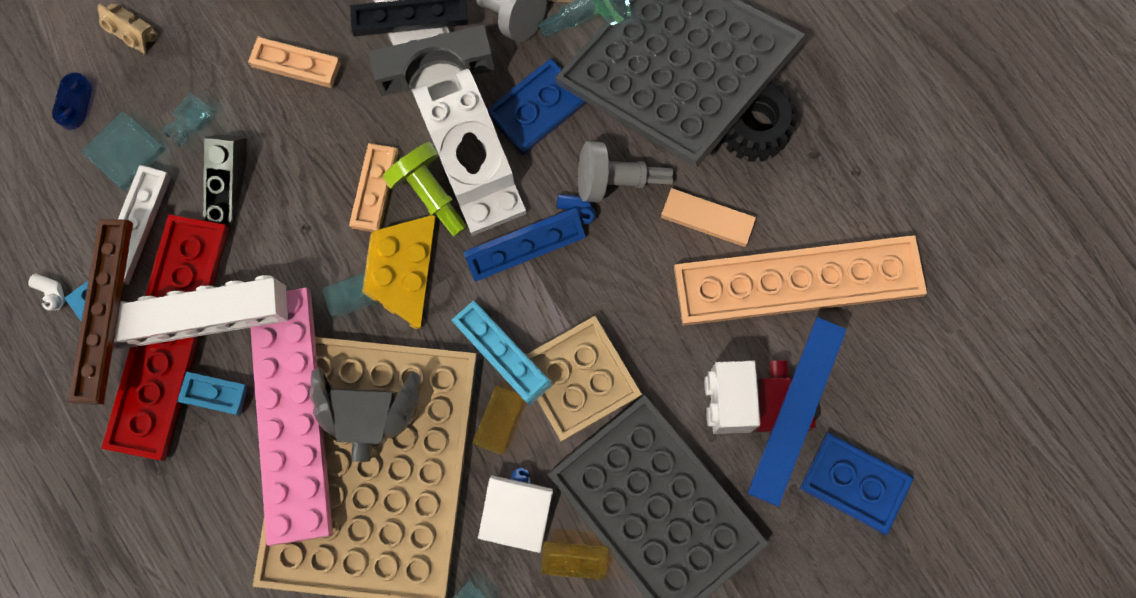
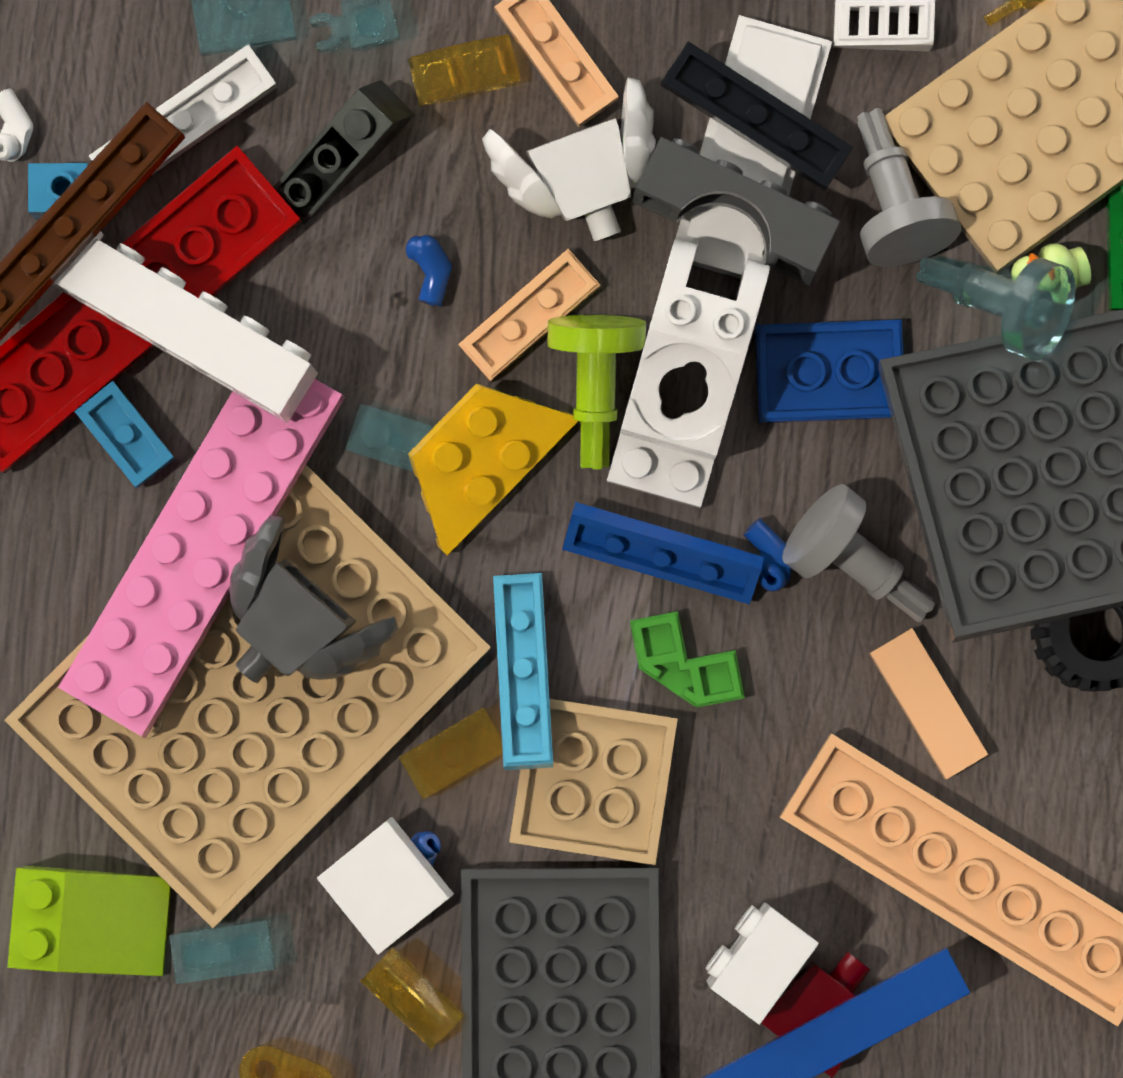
camera: 35 degrees right, 10 degrees up
none -> blue arm [406,235,452,307]
none -> clear yellow slope [408,34,521,106]
none -> white torso [482,78,656,241]
none -> bright green tile [630,611,745,708]

